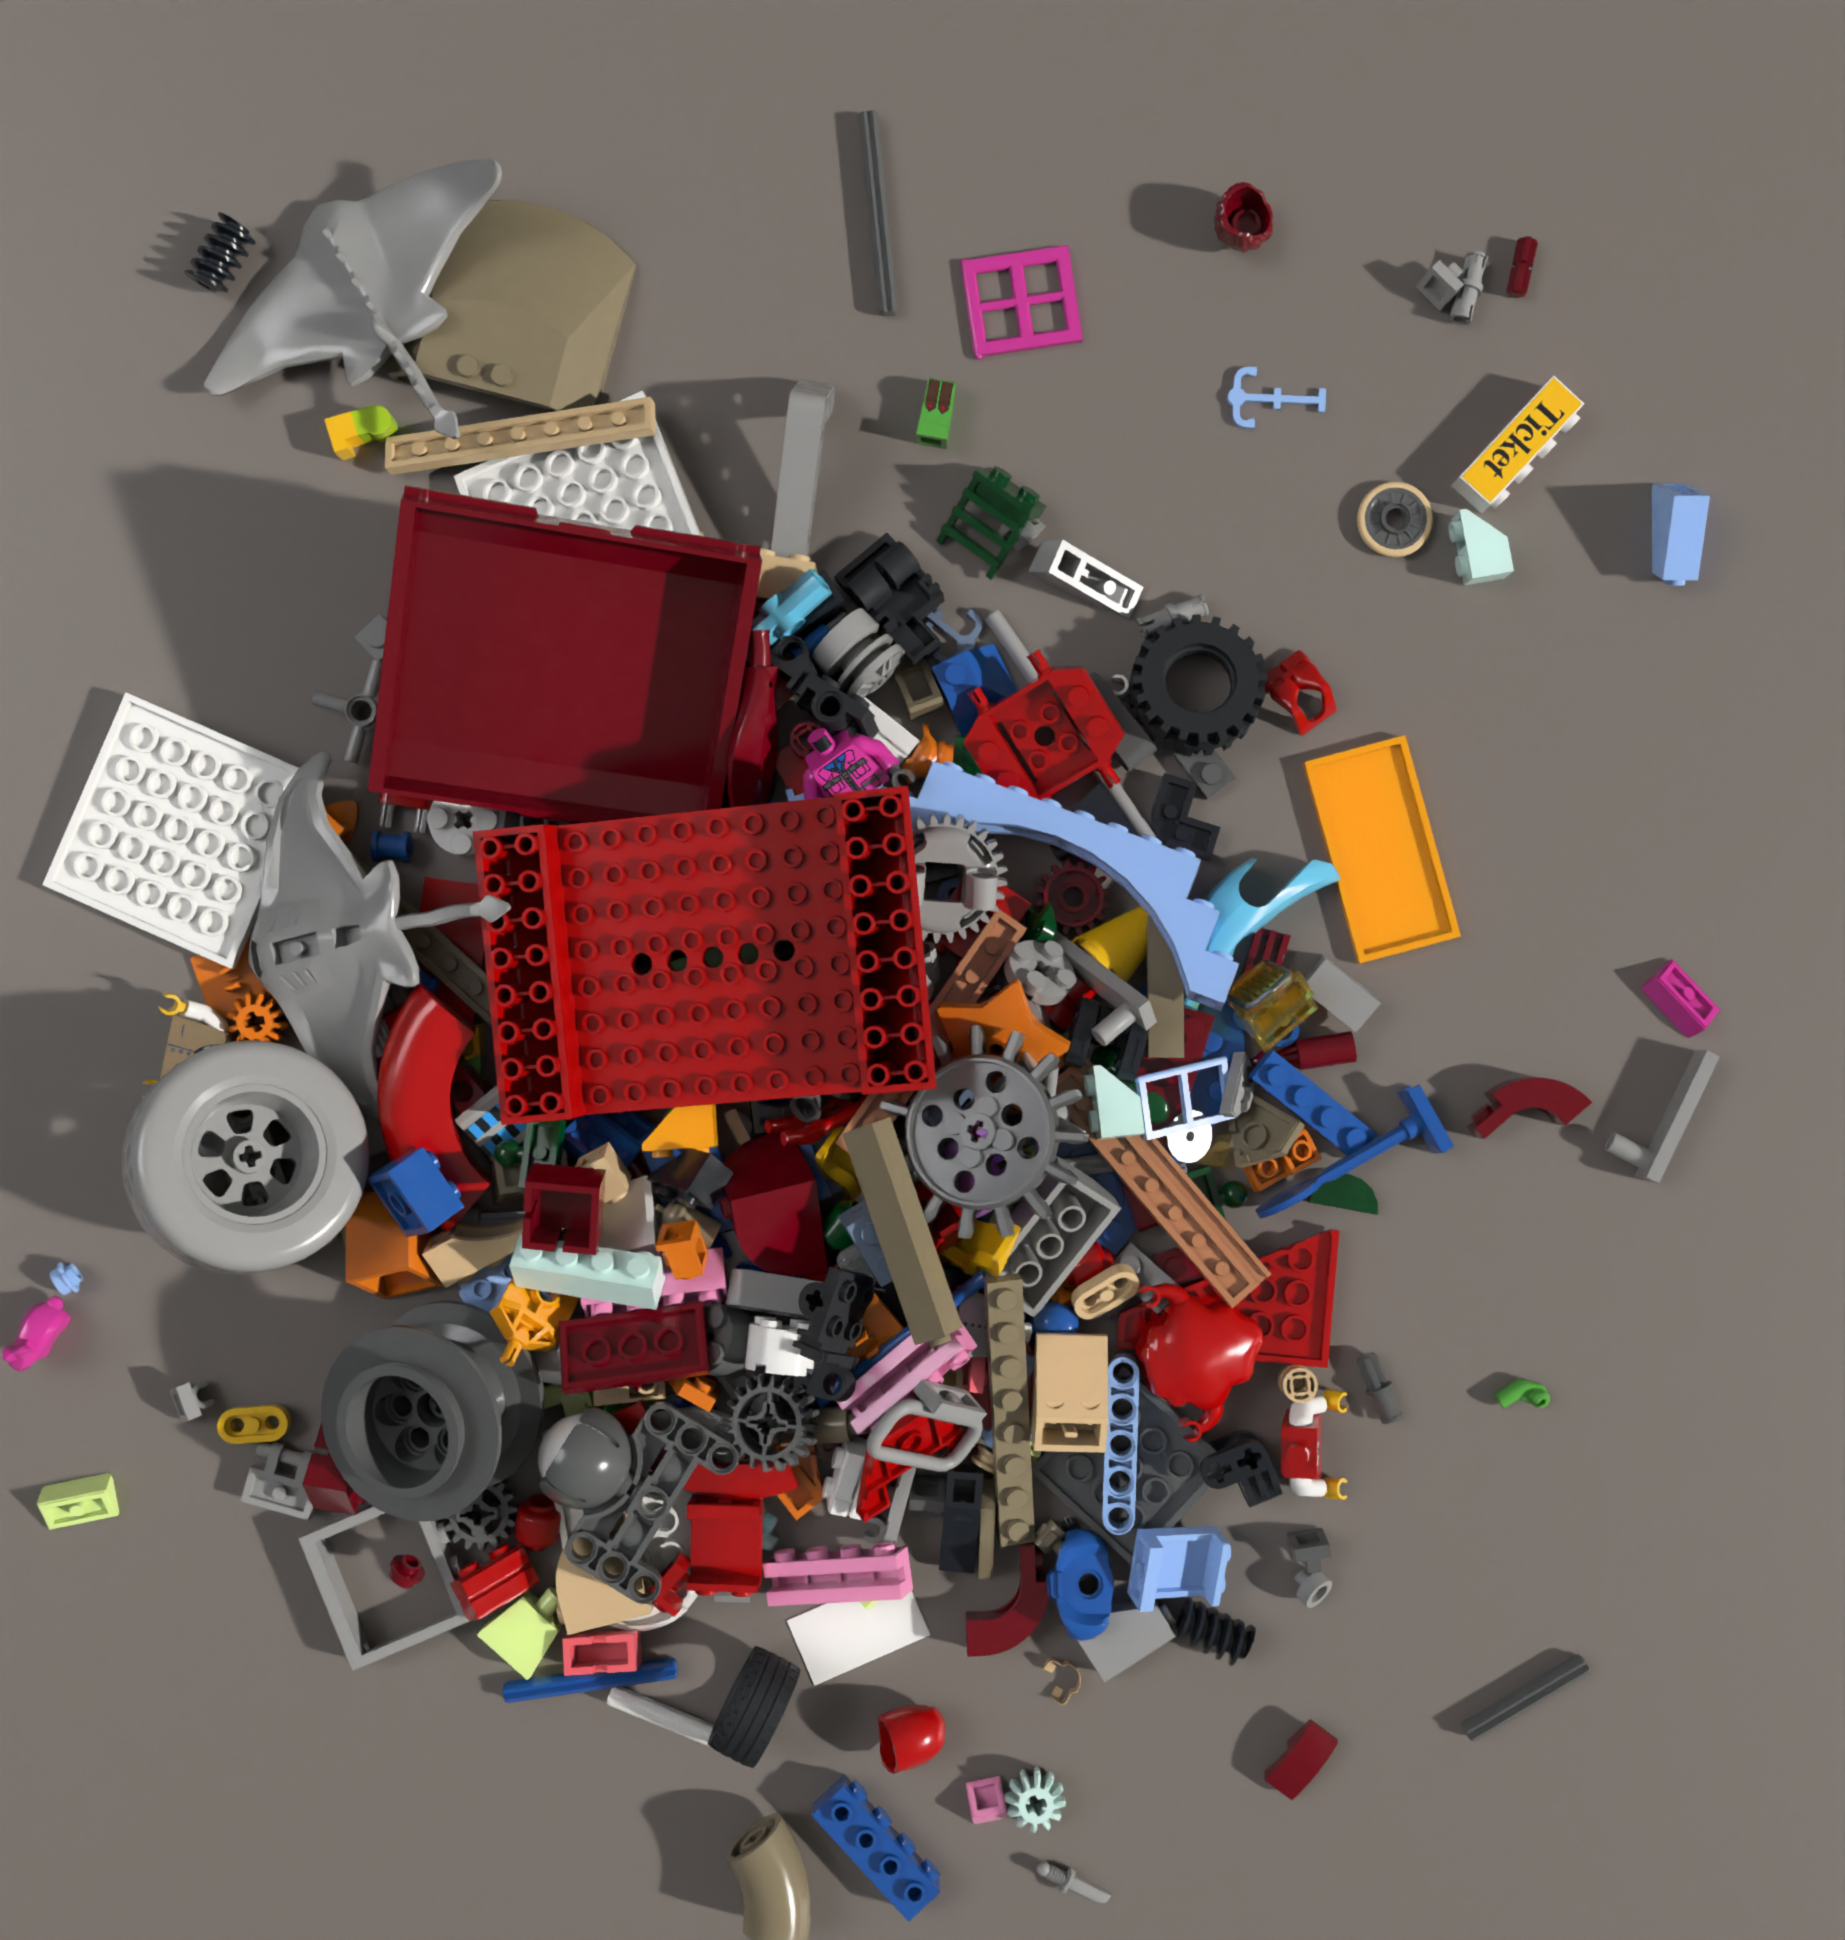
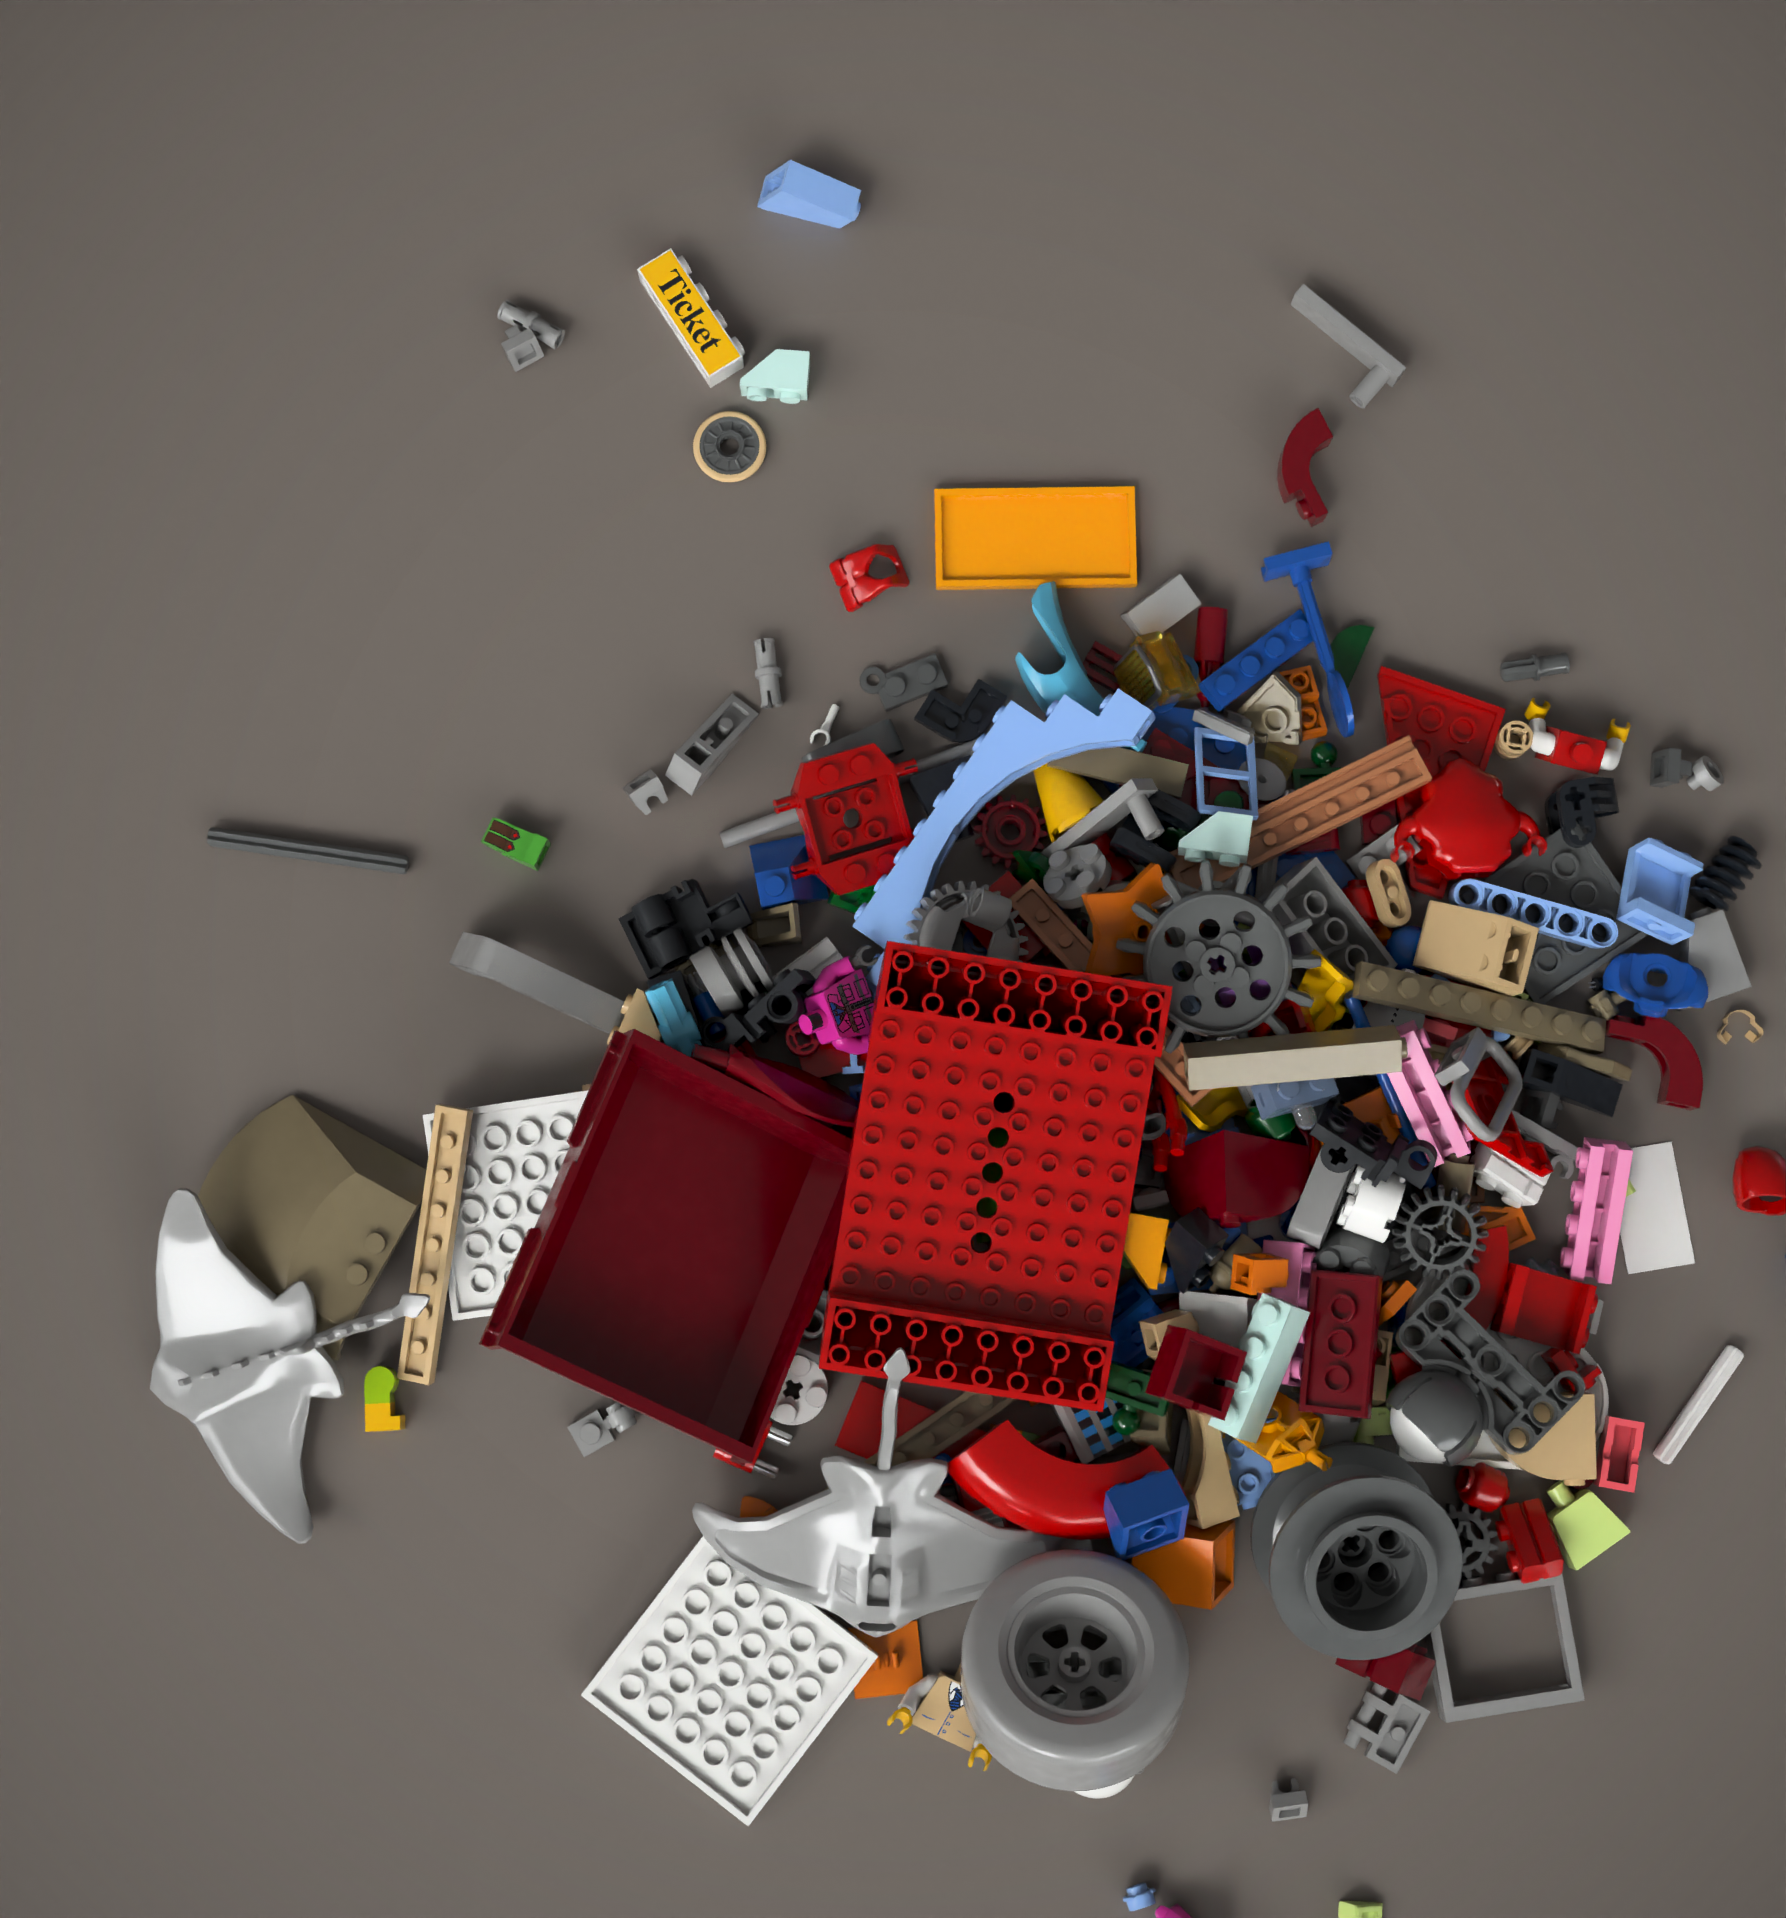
camera: 80 degrees left, 5 degrees down
black piece [184,212,256,293] -> none
yellow plate [217,1404,292,1444] -> none
orange gear [227,990,290,1042] -> none
light grey bar [312,660,382,764] -> none
blue bush [370,830,413,863] -> none
dark red plate [389,1554,425,1588] -> none
blue axle [503,1657,678,1703] -> none
black tyre [707,1646,801,1768] -> none
orange animal [901,723,954,785] -> none
sand blue piece [926,609,983,663] -> none
dark green plate [936,466,1046,580] -> none
dark pink window [960,245,1083,360] -> none
black tyre [1129,614,1267,756] -> none
dark red hair [1214,182,1273,253] -> none
light blue piece [1227,367,1326,430] -> none
bright green arm [1494,1378,1550,1409] -> none
dark red piece [1506,236,1538,298] -> none
dark pink slope [1641,959,1720,1038] -> none

